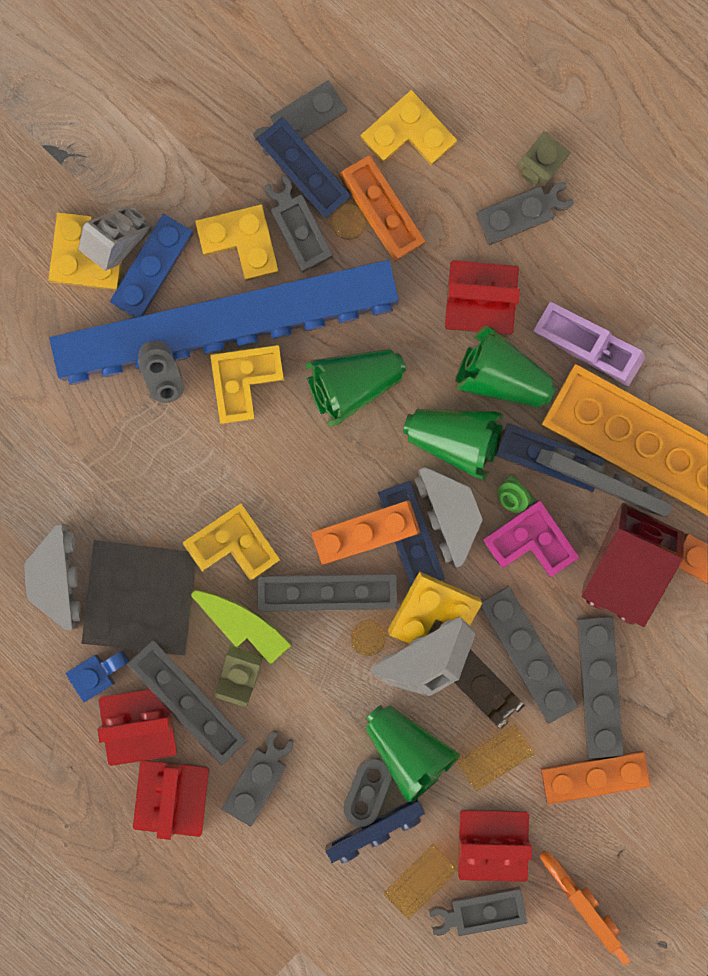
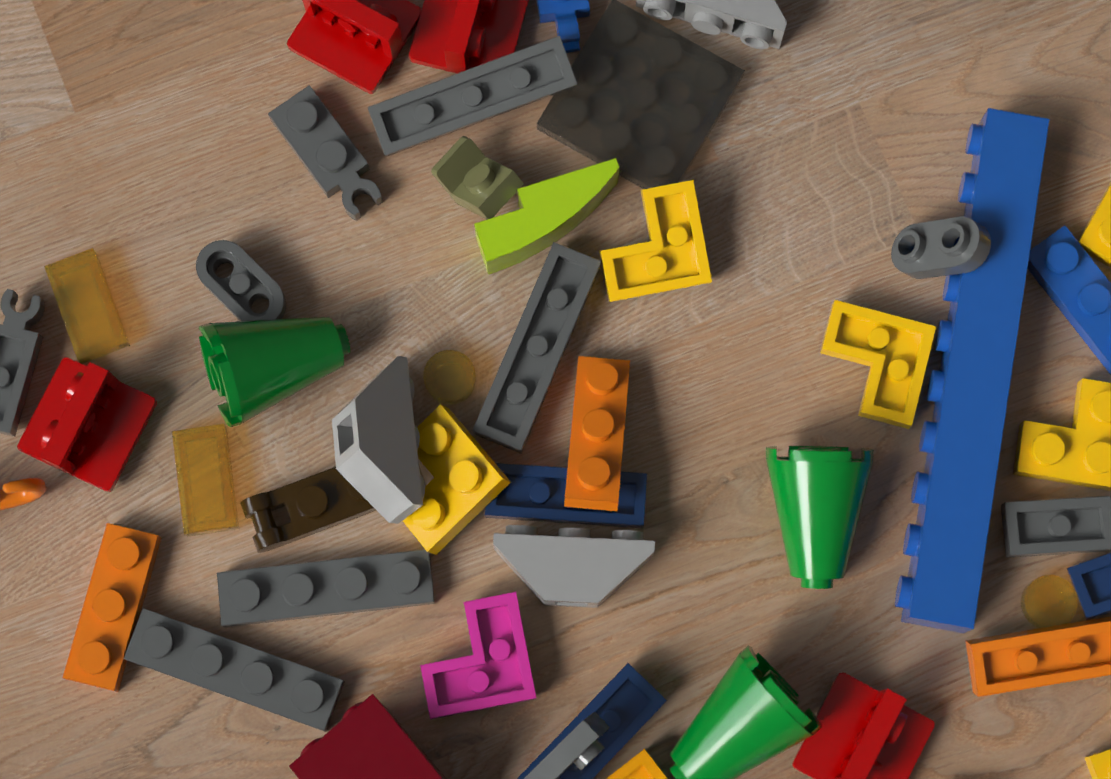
camera: 115 degrees right, 10 degrees down
dark blue plate [325,799,425,864] -> none
green cone [403,409,503,480] -> none
bright green plate [497,474,536,513] -> none

